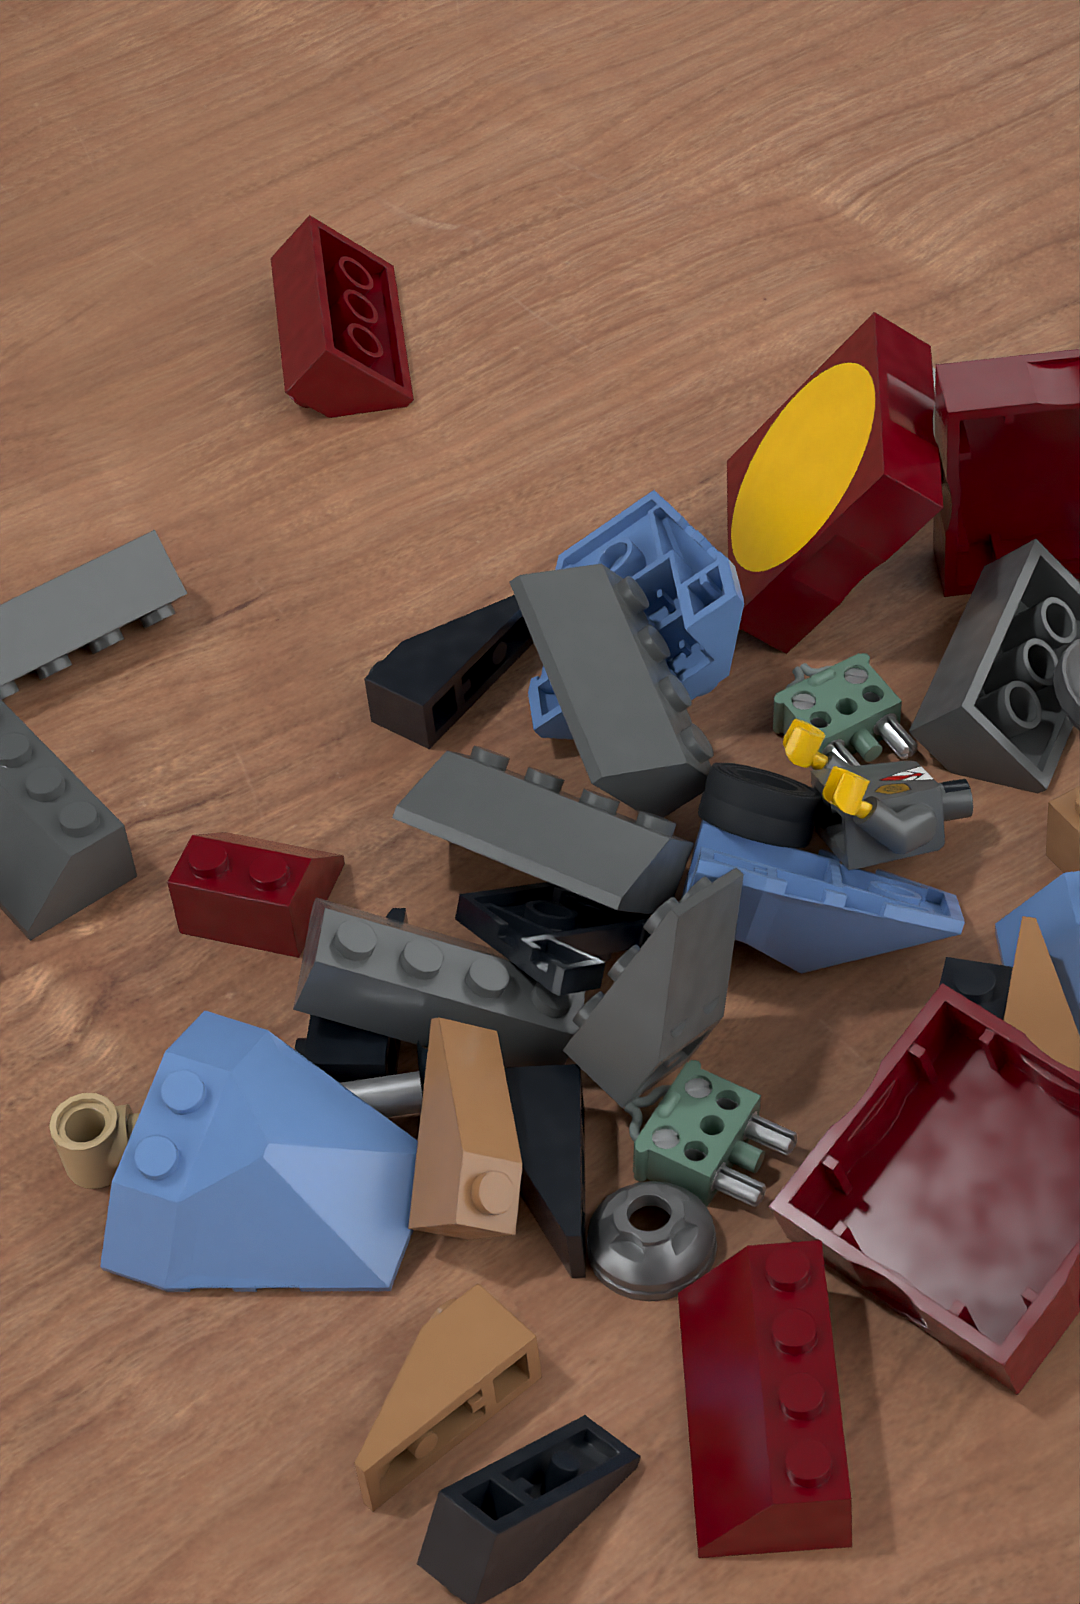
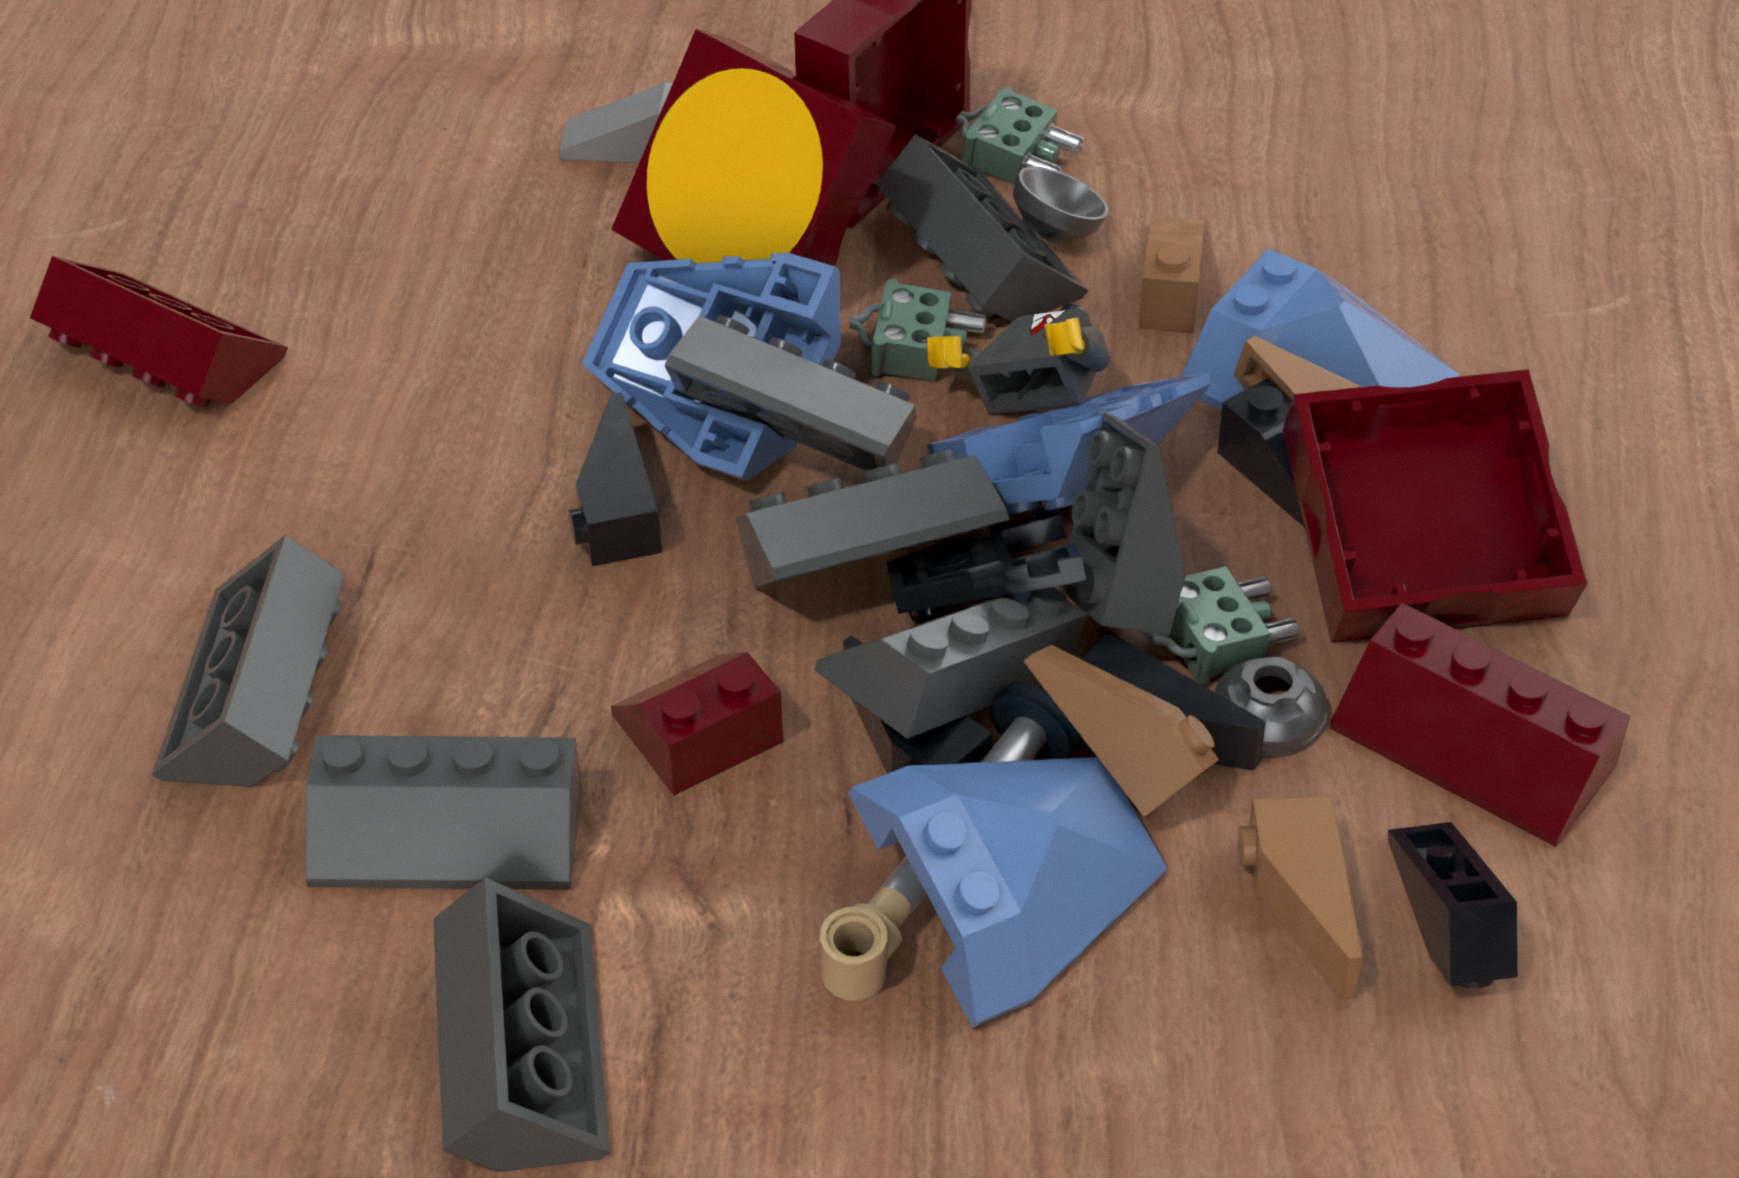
camera: 55 degrees left, 0 degrees up
black tyre [698,763,822,848] -> none

